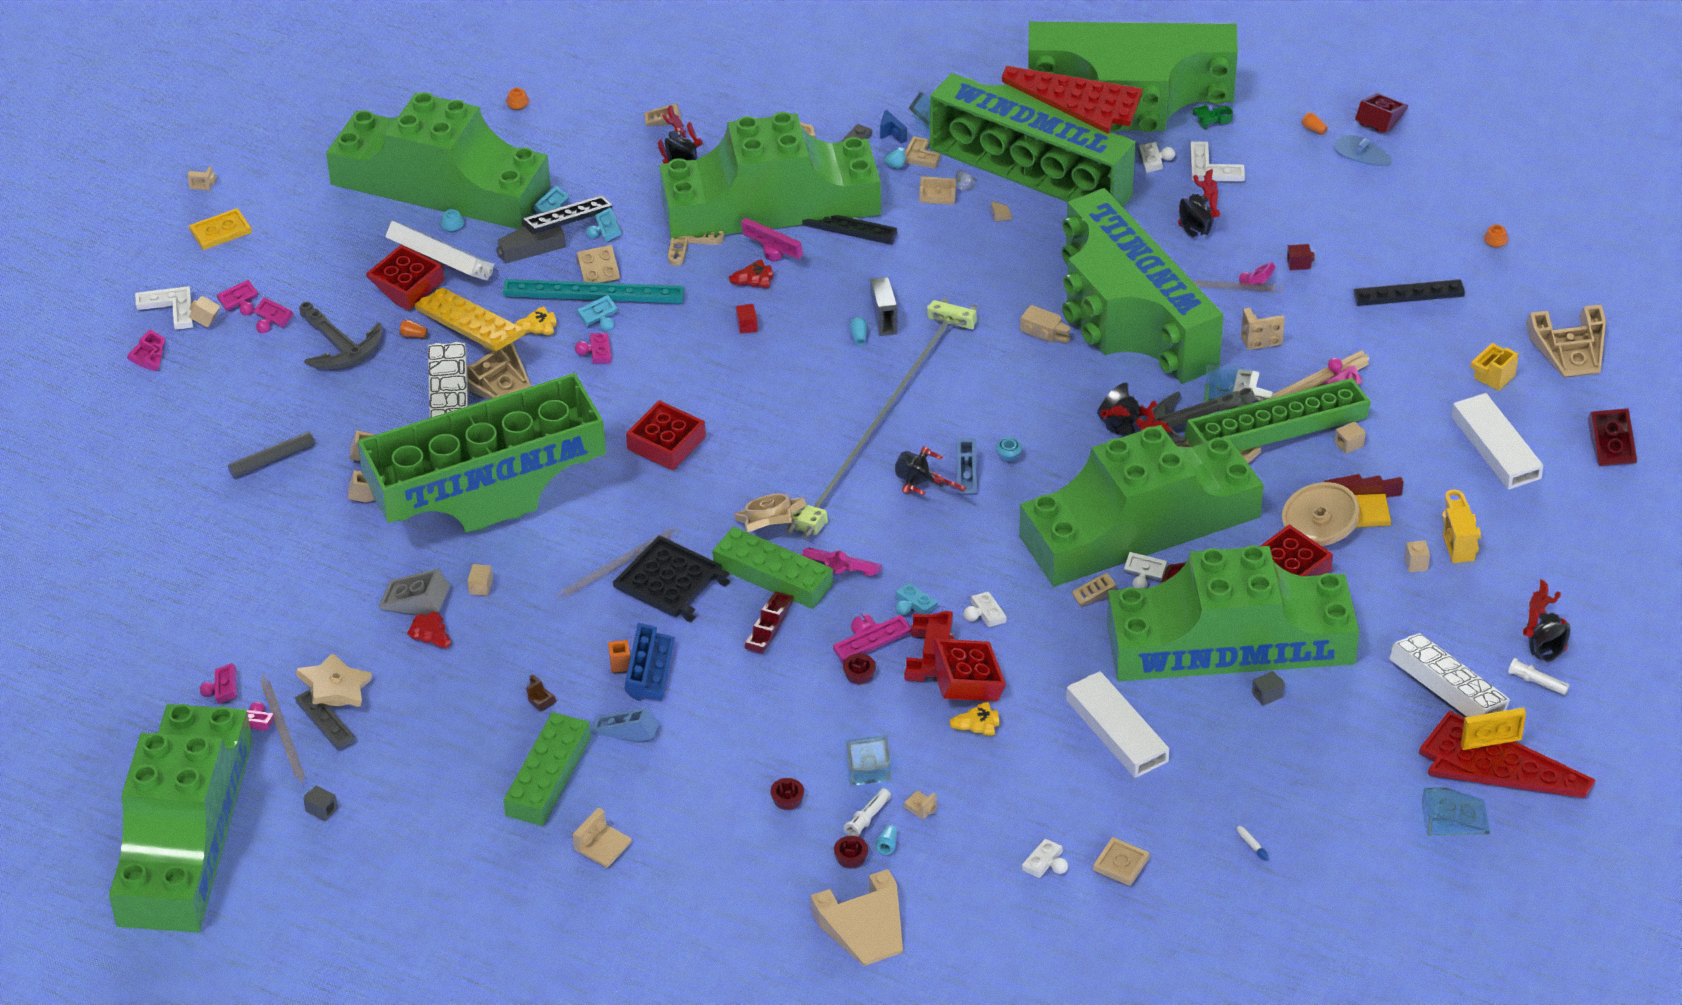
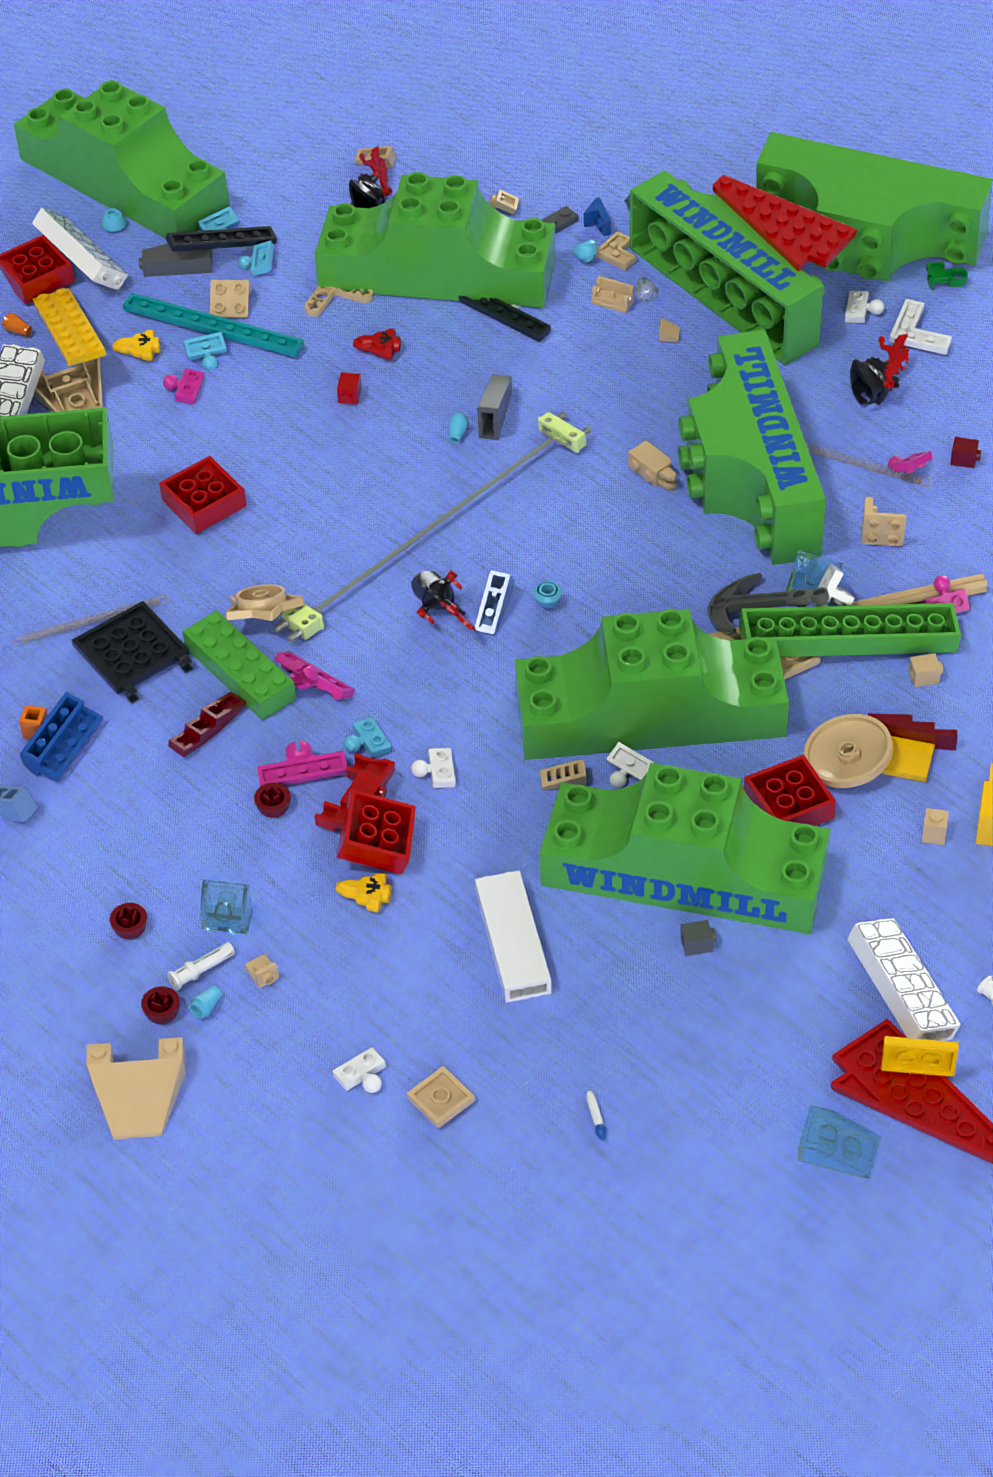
camera: 20 degrees right, 5 degrees up
orange cone [506,88,529,110] -> none
dark pink plate [741,217,803,261] -> none
black helmet [1097,383,1172,436] -> none

